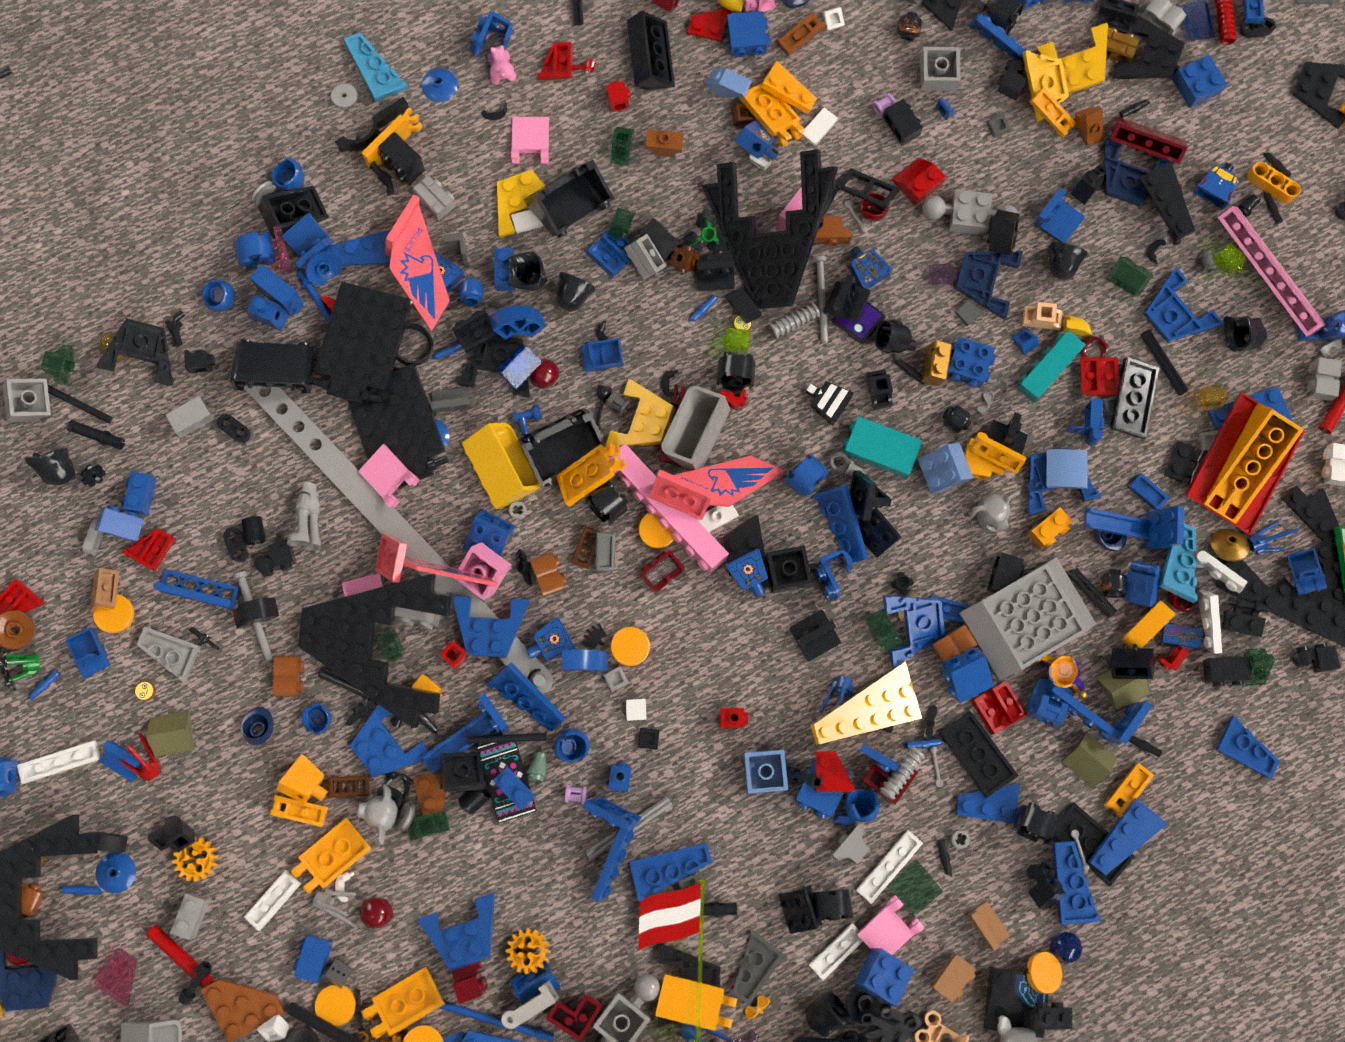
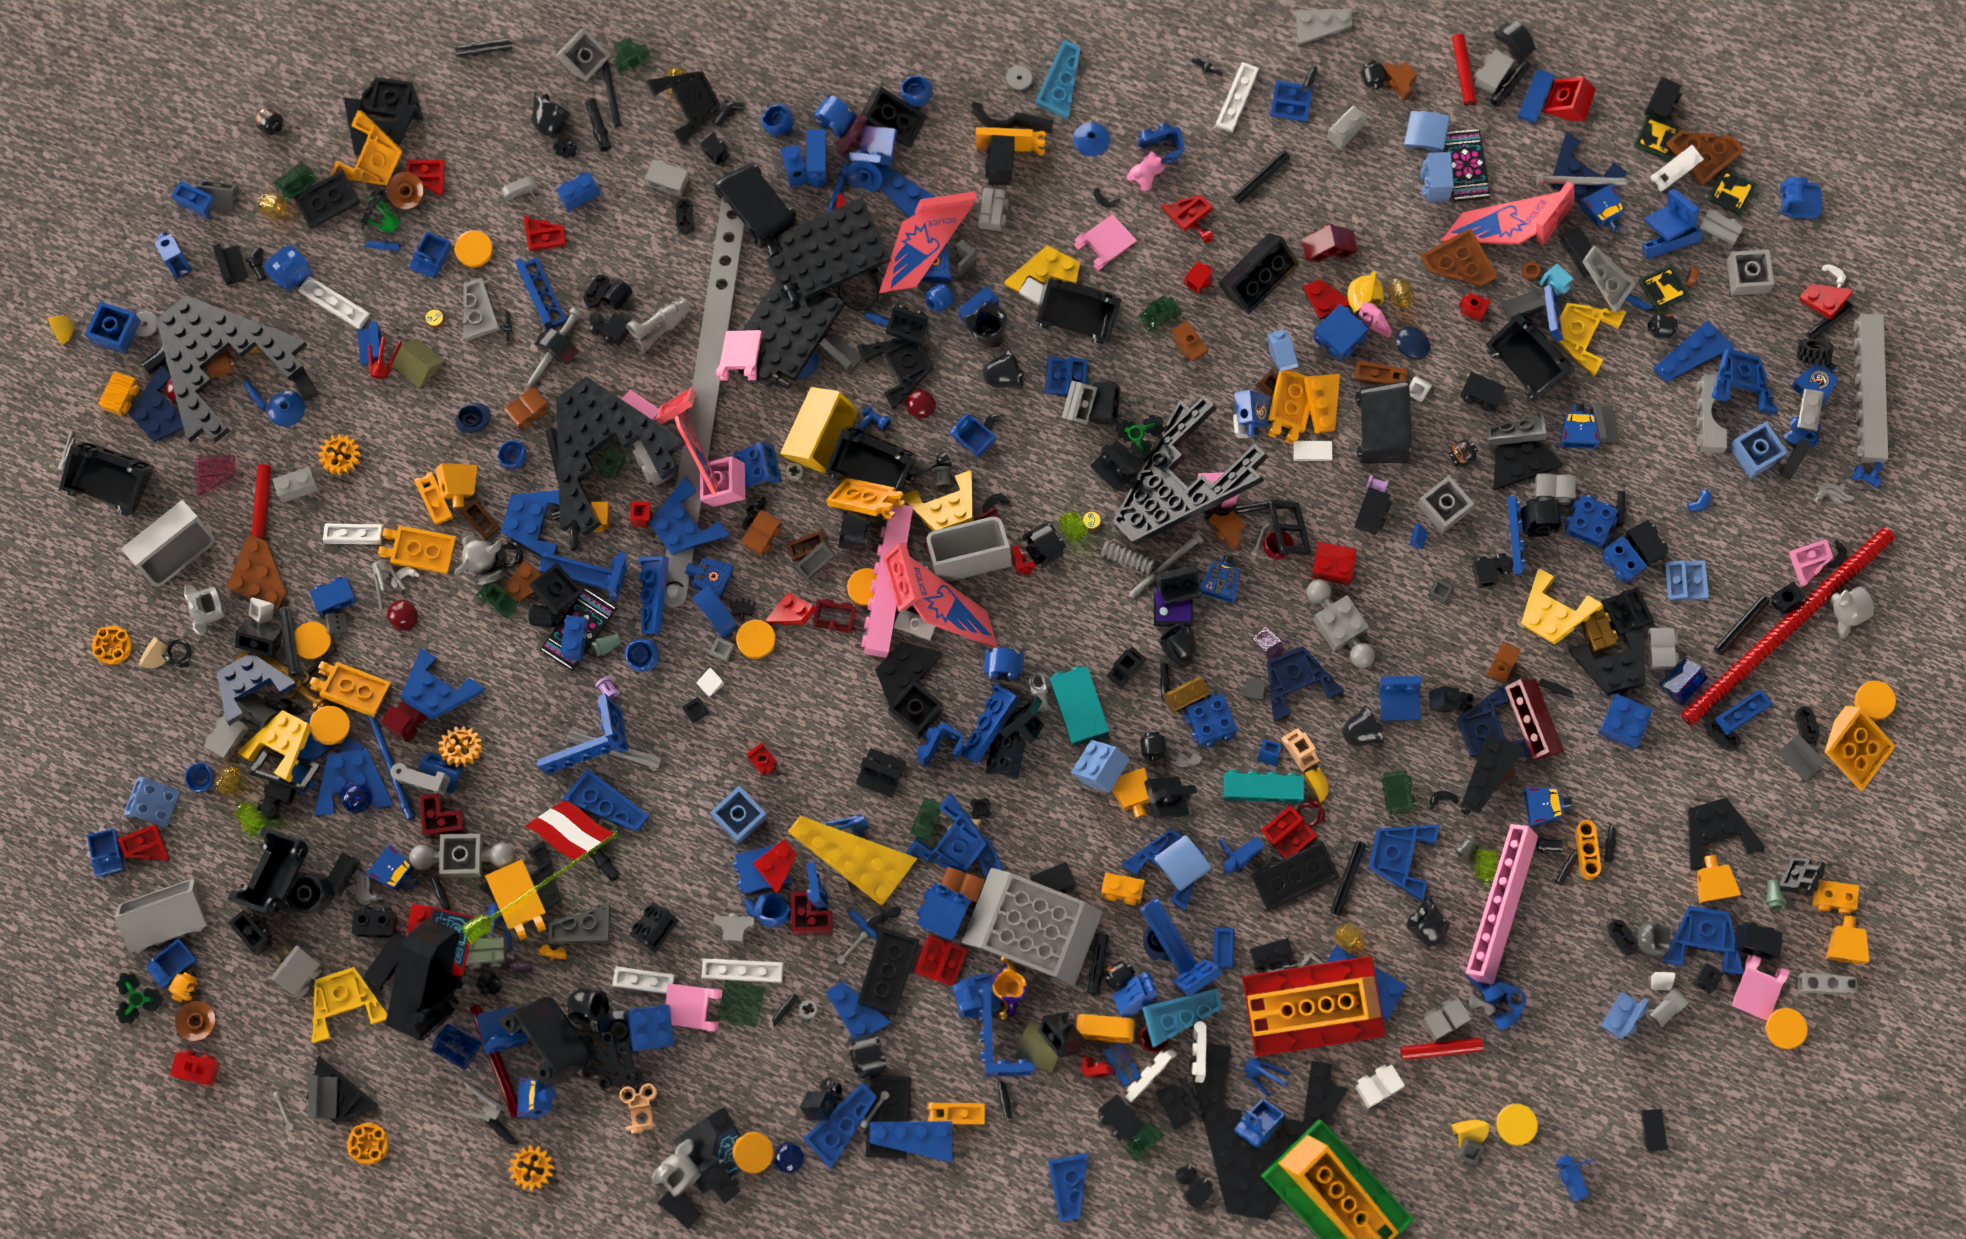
camera: 55 degrees right, 5 degrees down
medium nougat panel [90,568,119,613] -> none
brick [94,505,144,541] -> none
black brick [148,816,195,852] -> none
black bar [178,961,212,1005] -> none
light grey piece [252,181,277,206] -> none
black piece [346,698,375,726] -> none
black piece [369,161,394,195] -> none
black bar [467,733,547,744] -> none
blue brick [489,305,546,340] -> none
clear blue brick [496,345,542,389] -> none
clear green brick [608,207,635,240] -> none
blue brick [608,762,632,792] -> none
reddish brown brick [670,245,701,273] -> none
blue piece [688,295,718,322] -> none
torso [724,548,768,597] -> none
black tile [726,287,762,324] -> none
black bar [786,767,822,788] -> none
black torso [805,381,854,426] -> none
black brick [810,889,853,921] -> none
light grey piece [880,747,925,800] -> none
medium nougat brick [930,953,976,1003] -> none
medium nougat panel [968,901,1010,950] -> none
light orange plate [969,432,1026,474] -> none
light grey piece [970,490,1020,533] -> none
black brick [987,210,1020,255] -> none
yellow wing [1022,50,1069,122] -> none
light orange plate [1029,88,1076,138] -> none
olive slope [1062,732,1117,788] -> none
pearl gold dish [1210,529,1250,562] -> none
none -> wing [765,592,816,626]
none -> black windscreen [1356,381,1411,463]

